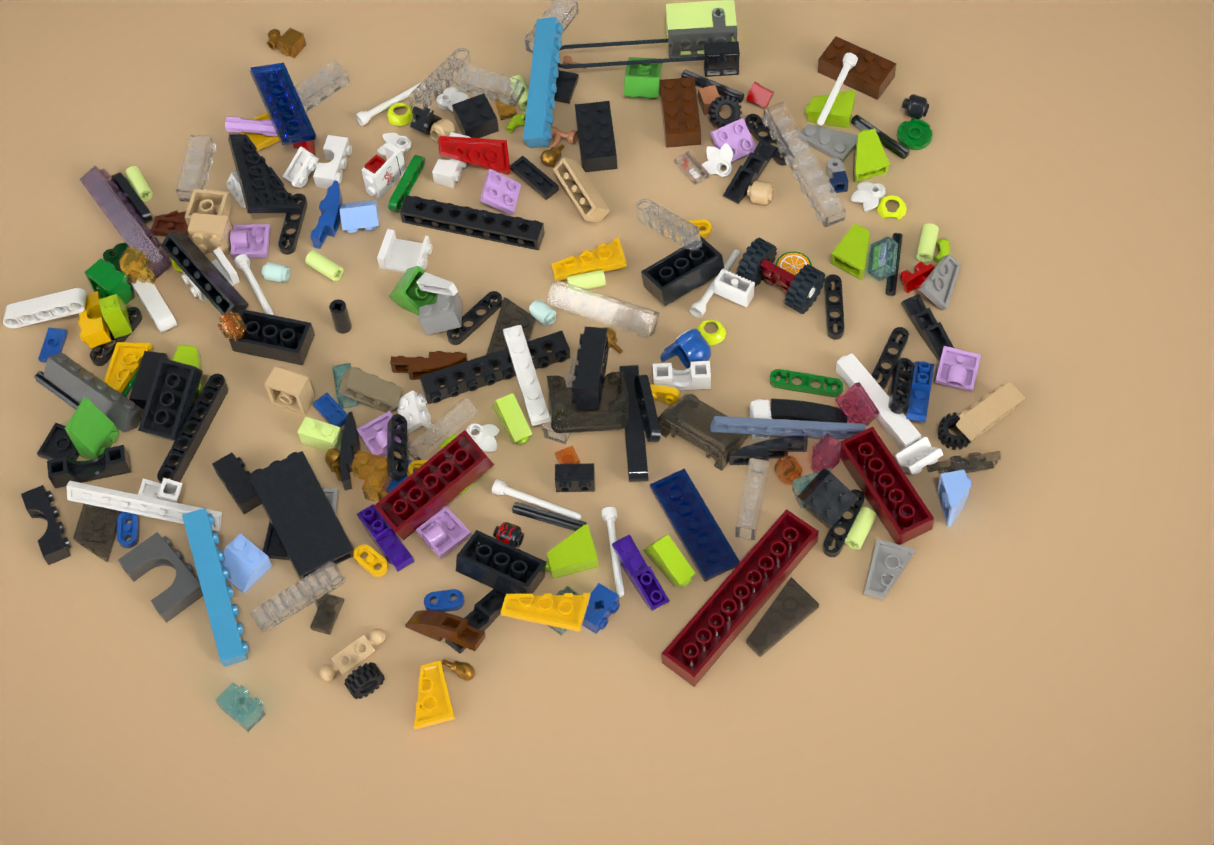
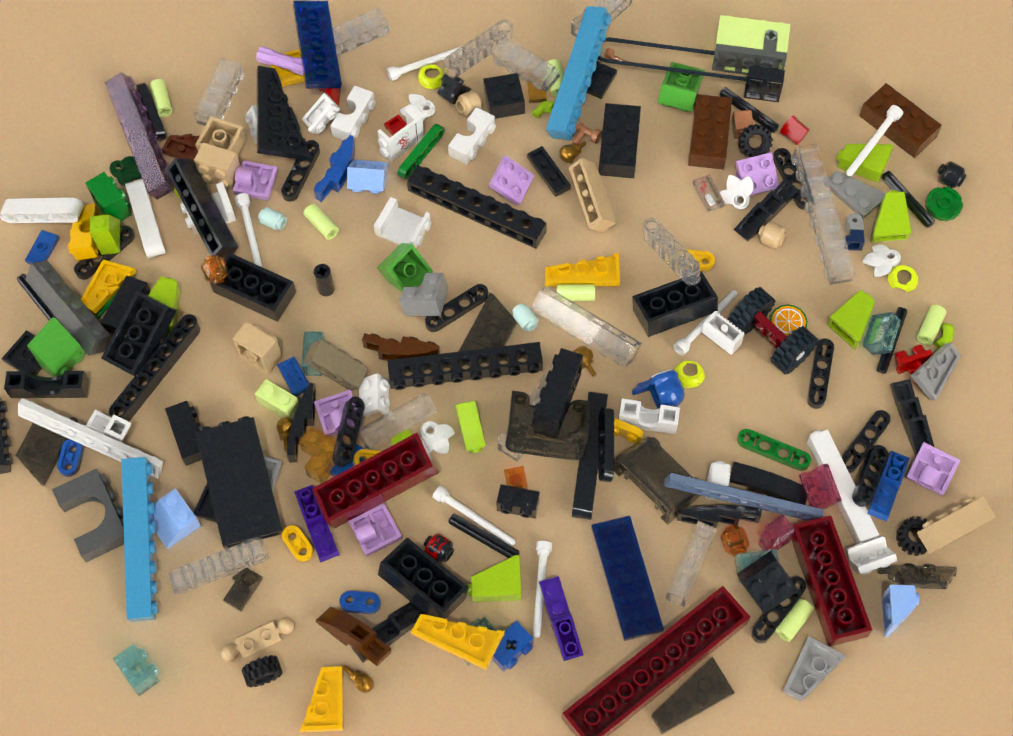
camera: 10 degrees right, 5 degrees up
clear yellow brick [120,246,157,284] -> none
white piece [417,272,458,296] -> none
white plate [436,87,470,112] -> none
red wing [438,136,511,175] -> none
white plate [503,325,550,426] -> none
lime slope [643,534,696,587] -> none

